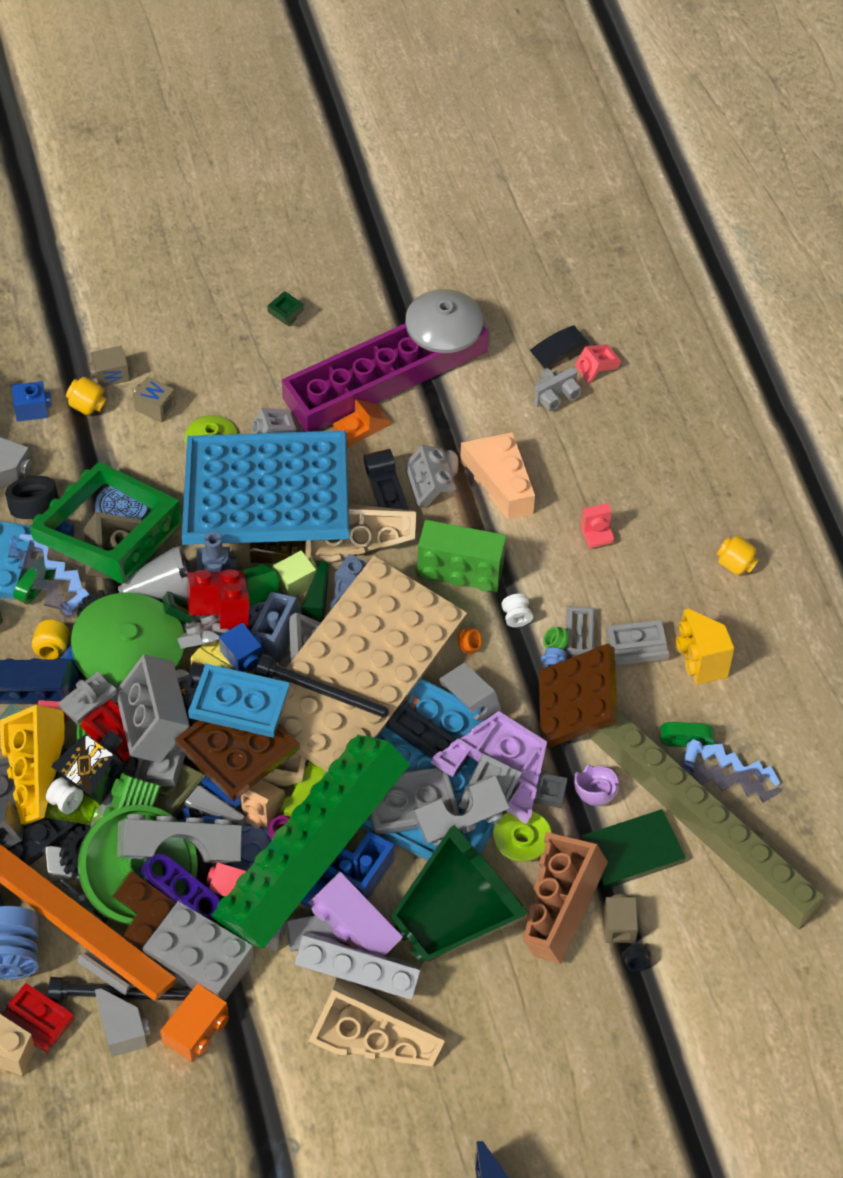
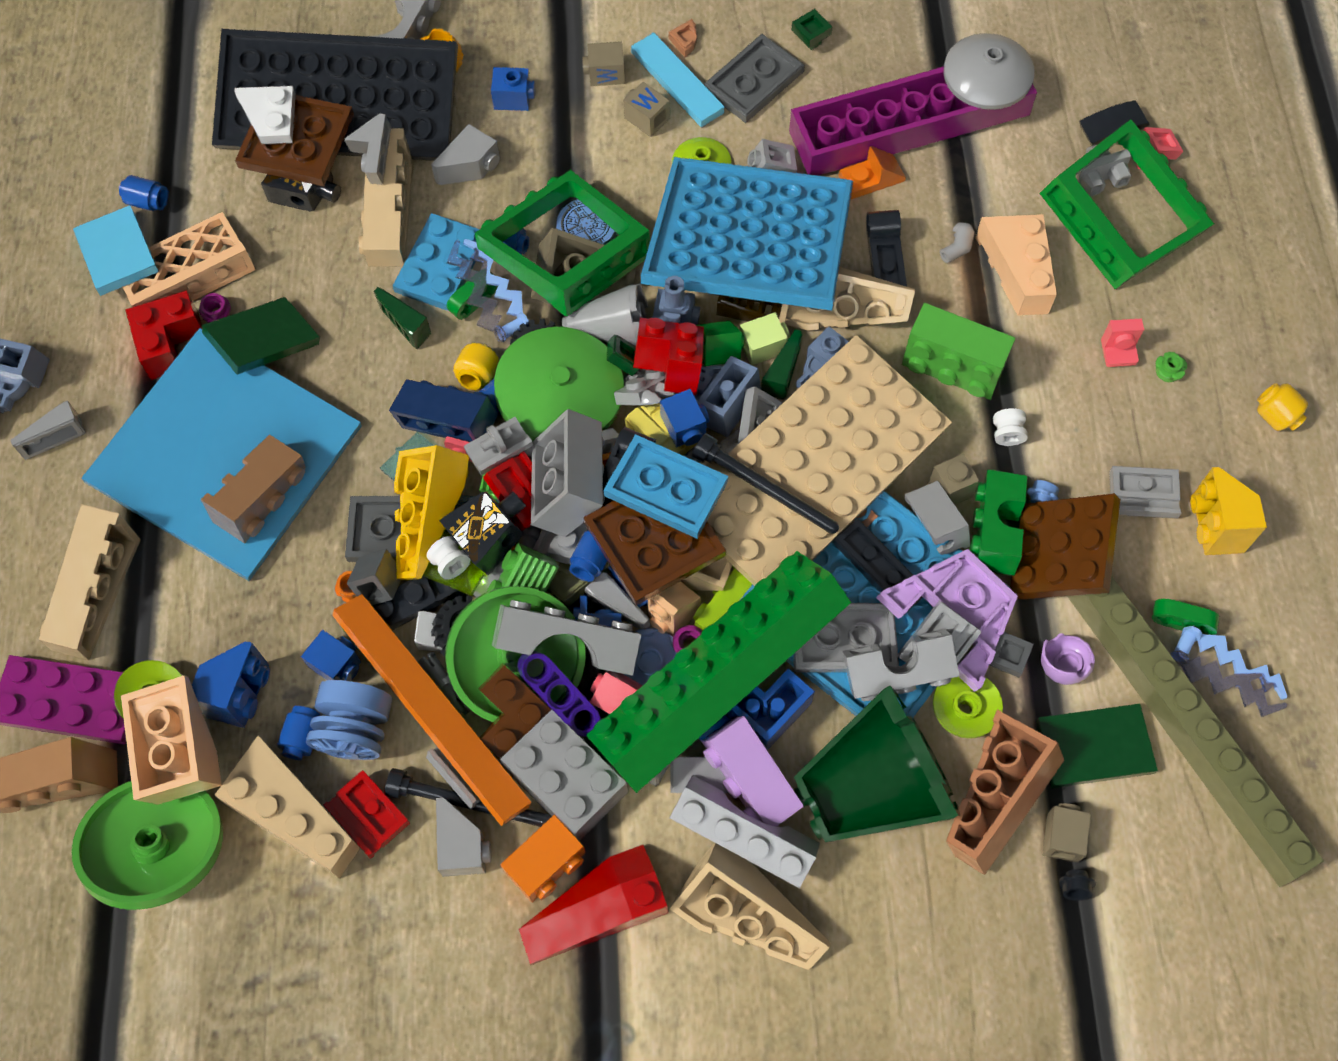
camera: 15 degrees right, 10 degrees up
black tyre [5,475,59,519] -> none
yellow head [66,377,107,415] -> none
light grey bracket [405,445,456,508] -> none
orange plate [457,627,482,654] -> none
bright green plate [543,627,569,650] -> none
light grey tile [565,606,595,659] -> none
none -> red wedge [519,845,668,965]
none -> blue brick [569,531,607,582]
none -> medium azure tile [631,32,724,127]
none -> nougat tile [668,19,697,57]
none -> dark grey tile [704,34,805,123]
none -> dark tan brick [929,454,979,505]
none -> green arch [970,469,1027,576]
none -> green windscreen [1039,119,1214,289]
none -> bright green plate [1155,352,1187,382]

